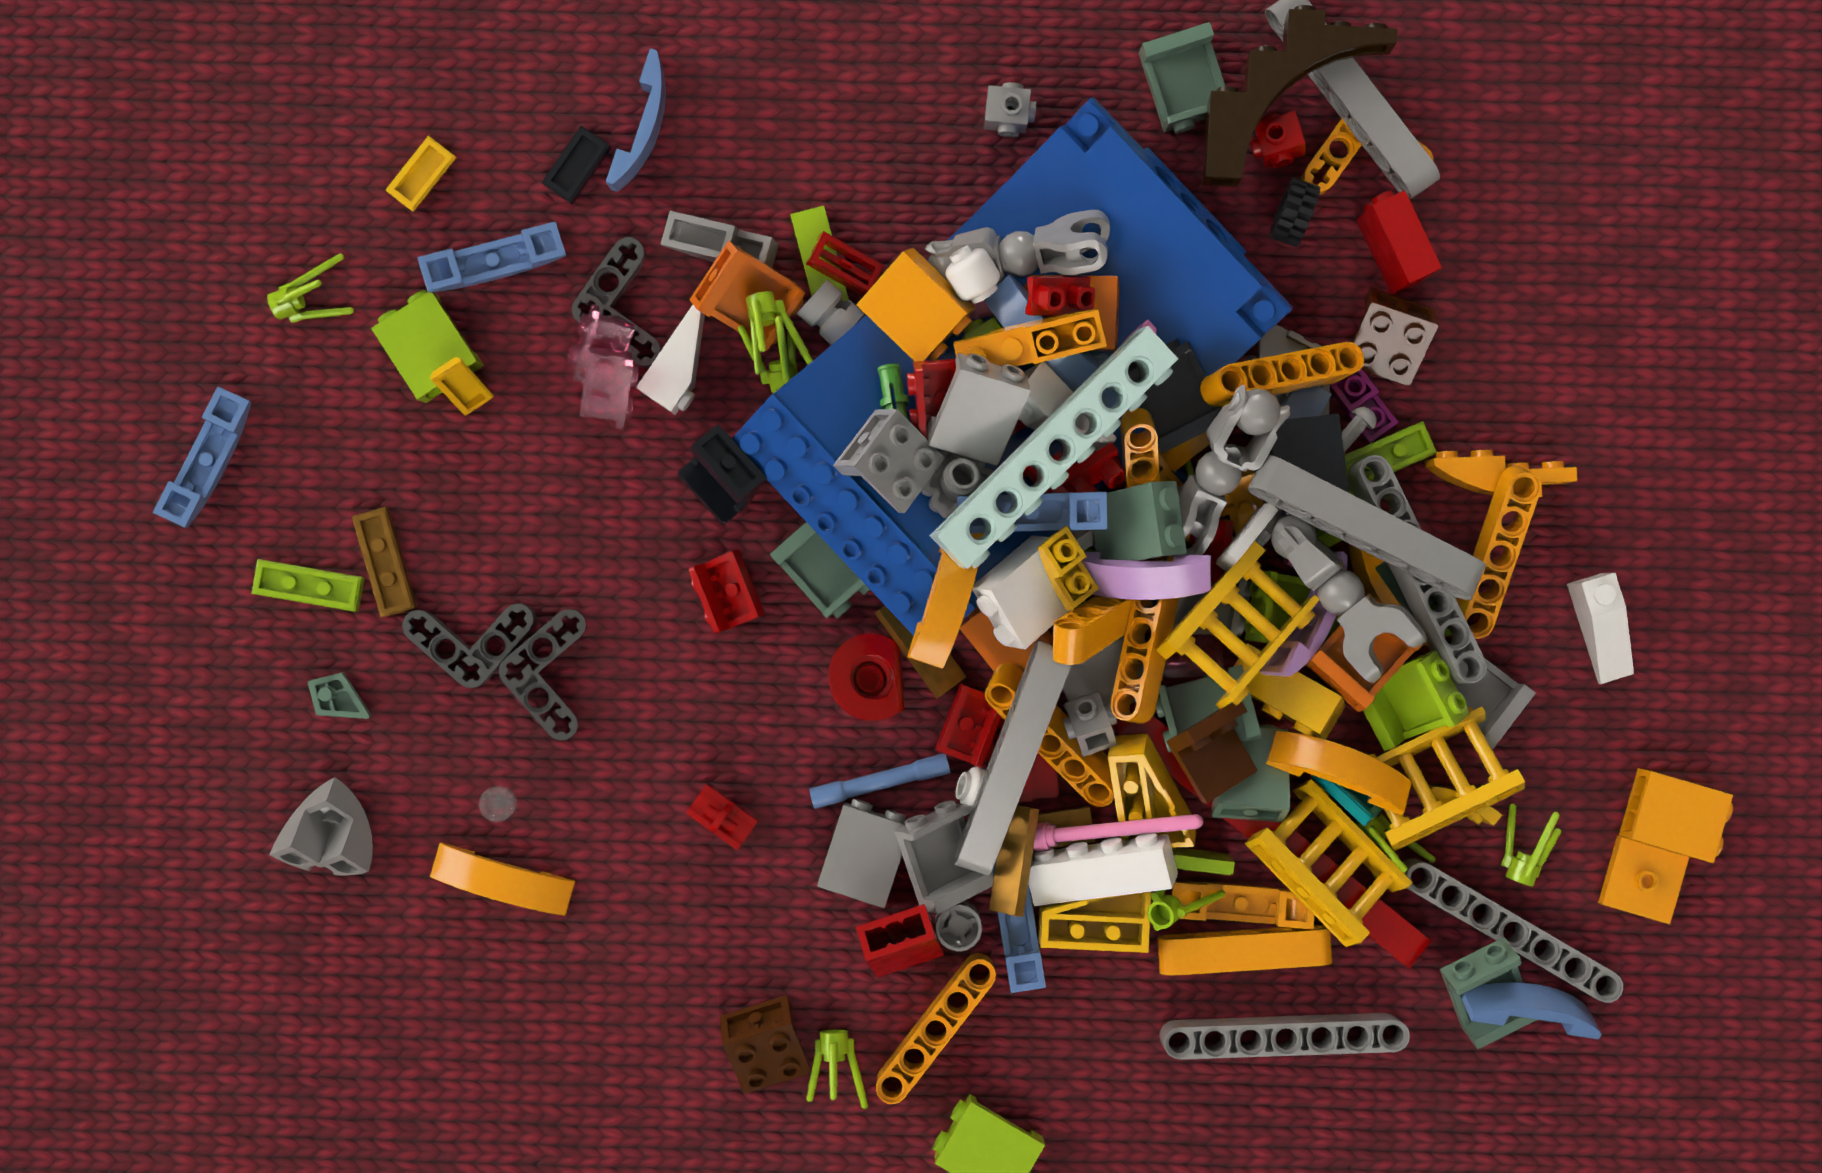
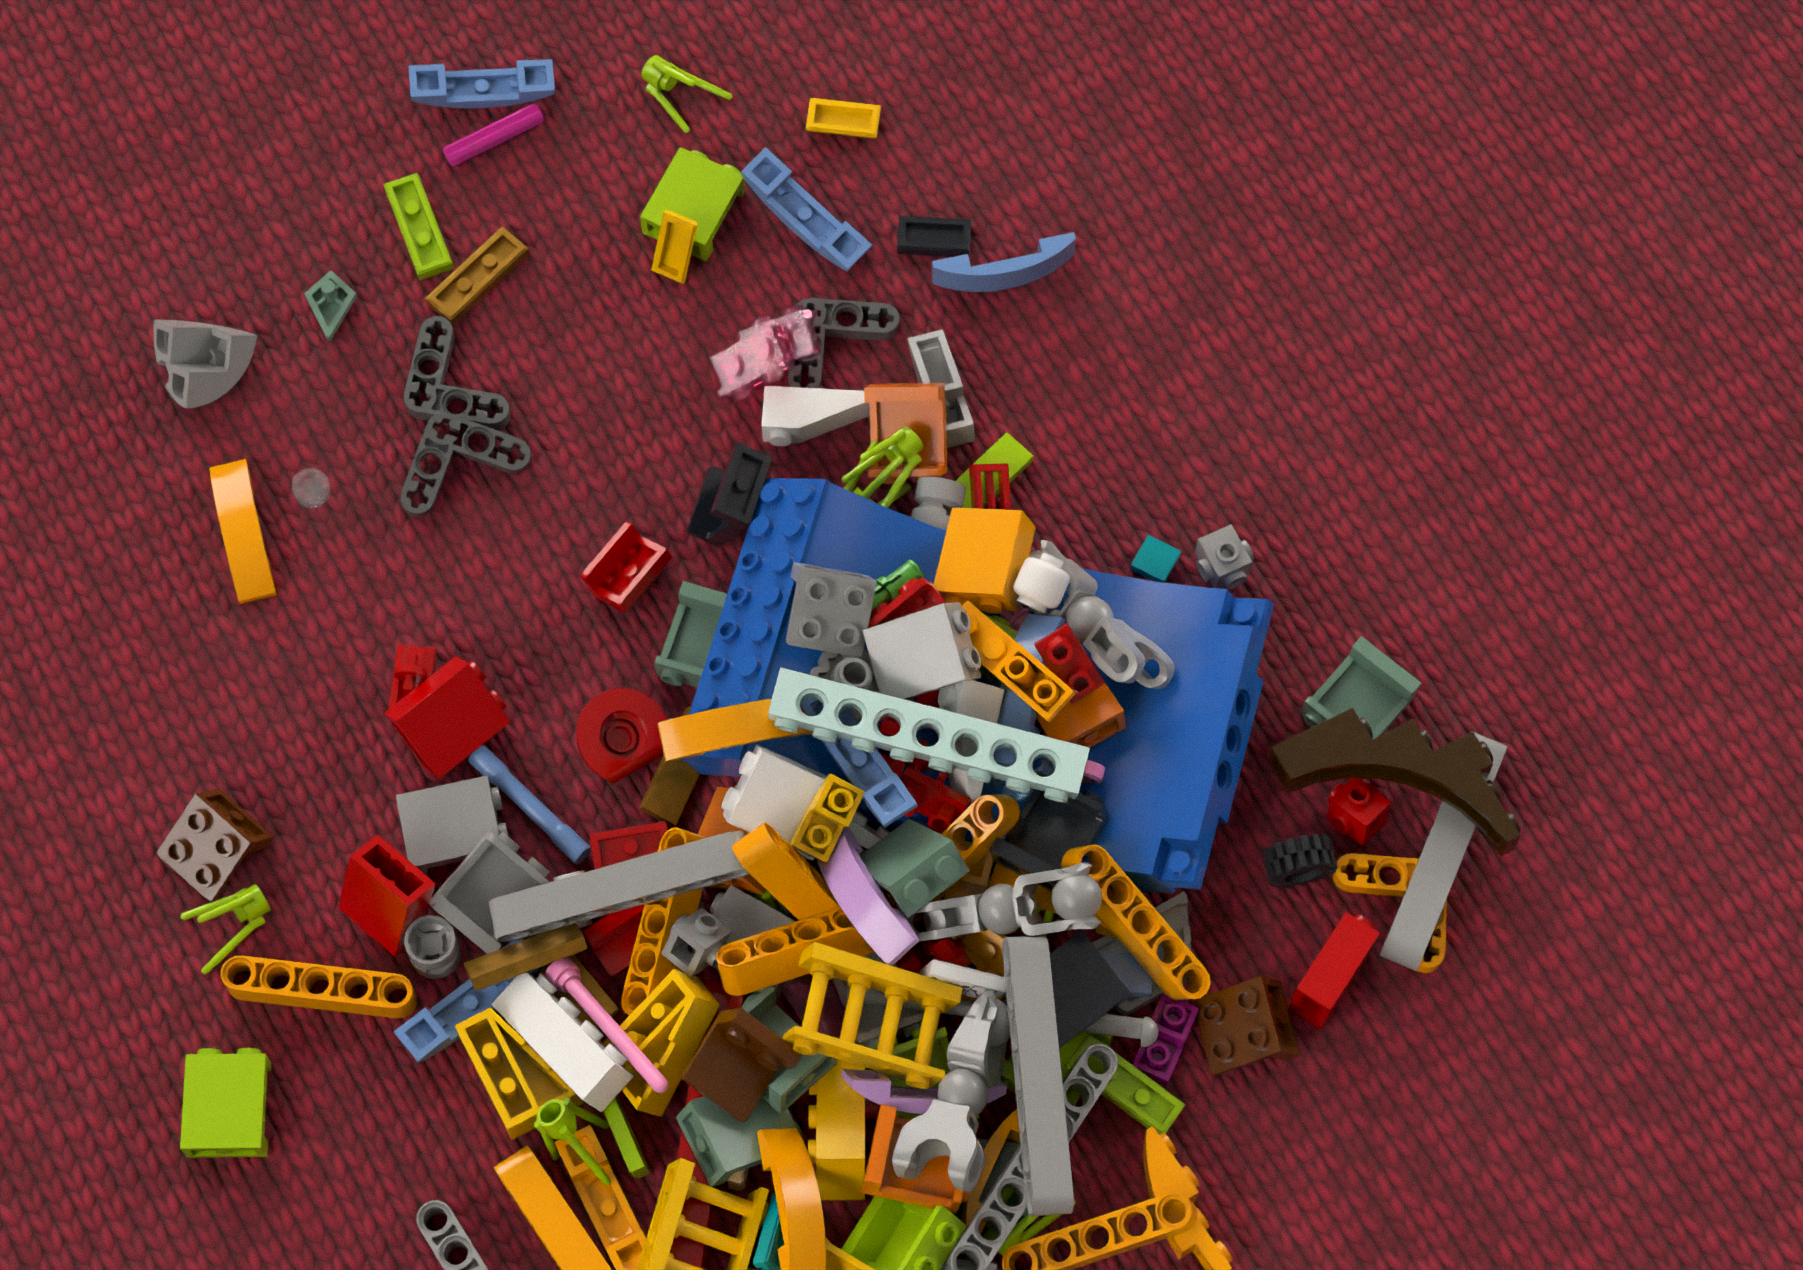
camera: 60 degrees right, 20 degrees down
none -> red brick [384,656,510,780]
none -> dark pink axle [443,104,544,166]
none -> teal tile [1130,535,1181,583]

